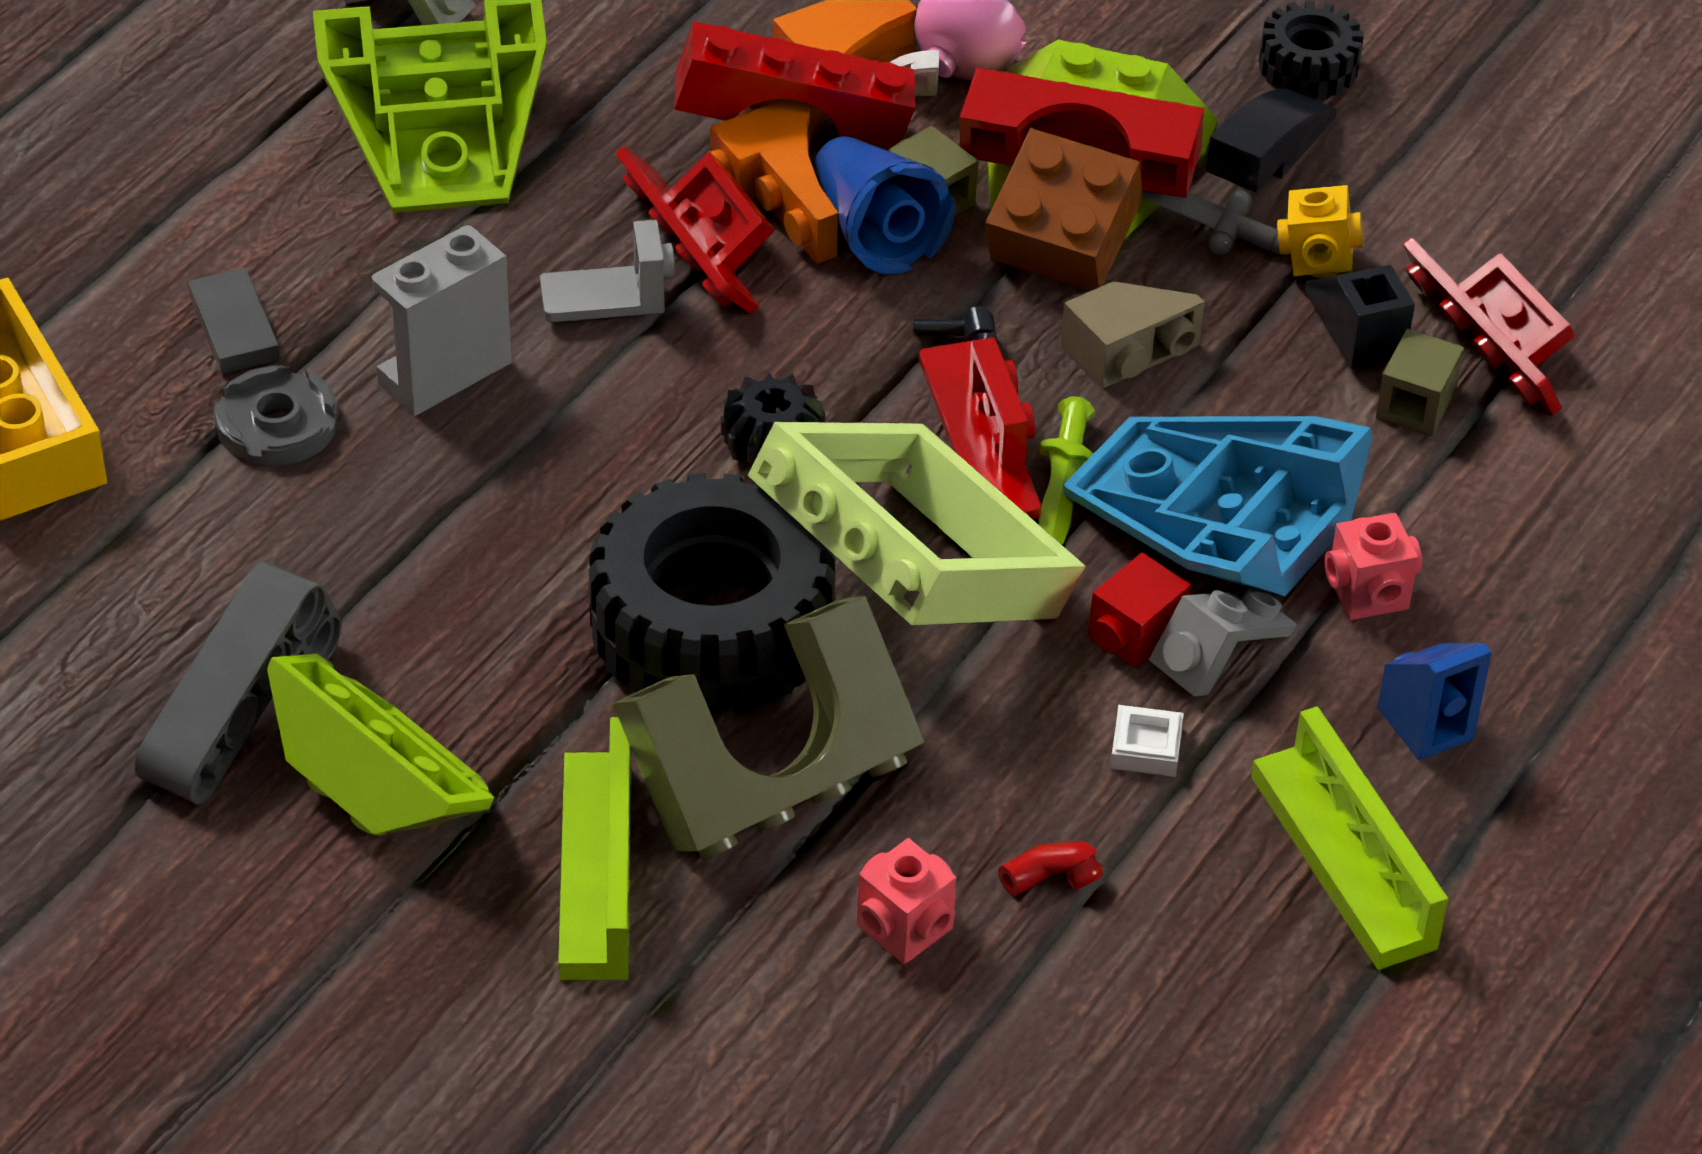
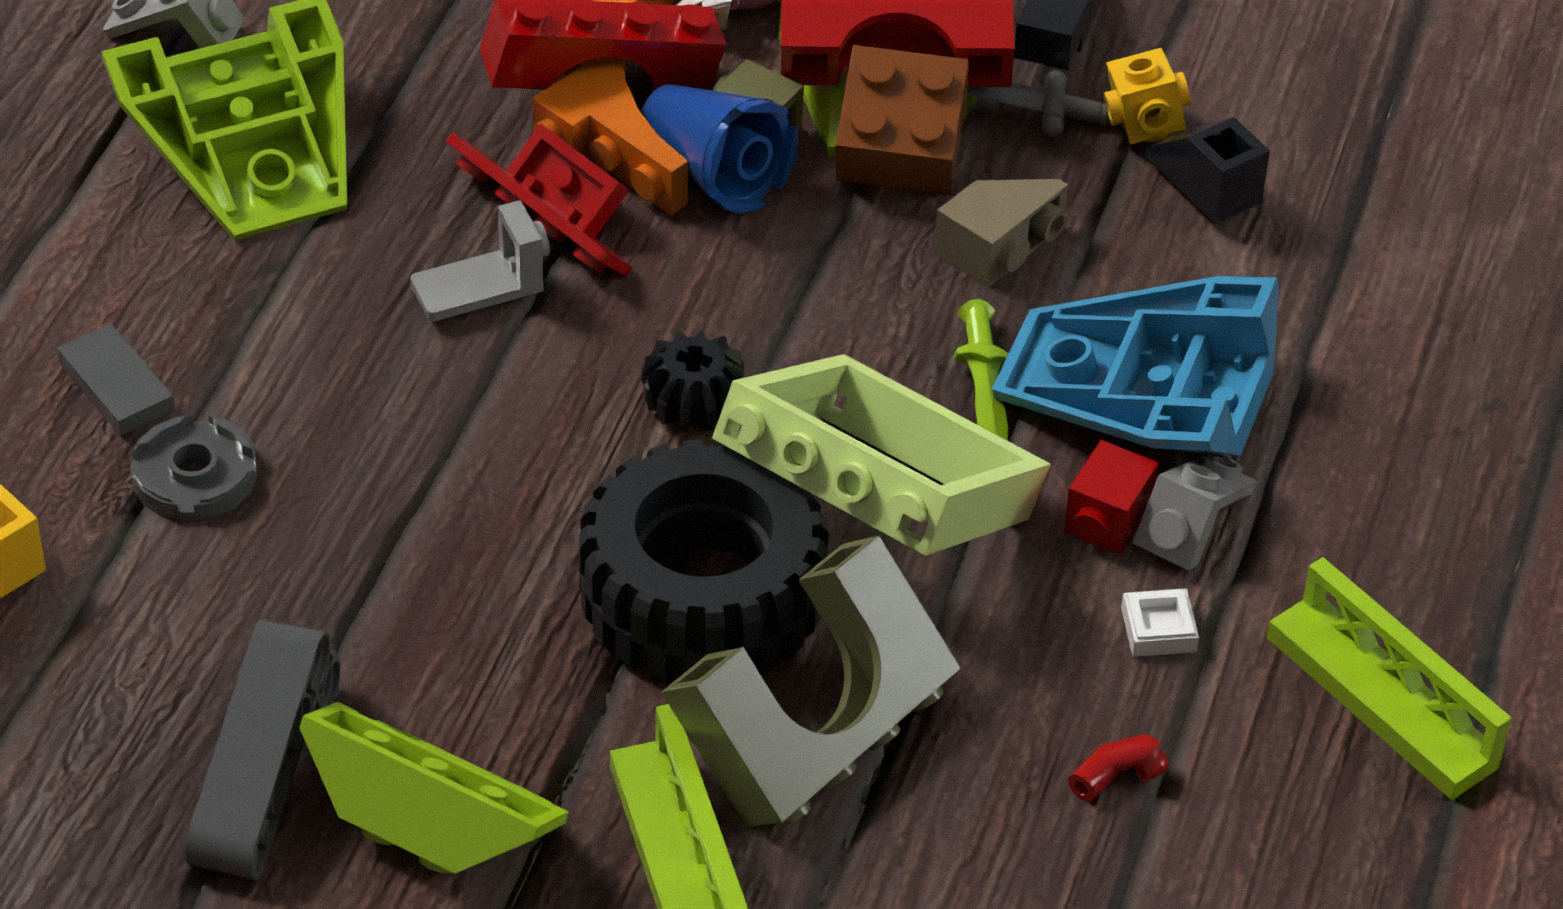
camera: 15 degrees left, 0 degrees up
light grey panel [372,225,512,416] -> none
coral brick [857,838,957,965] -> none
black hand [913,306,998,344] -> none
red bracket [919,337,1041,519] -> none
coral brick [1325,512,1422,621] -> none
olive brick [1375,329,1464,436] -> none
blue slope [1377,643,1492,761] -> none
bracket [1402,237,1576,416] -> none

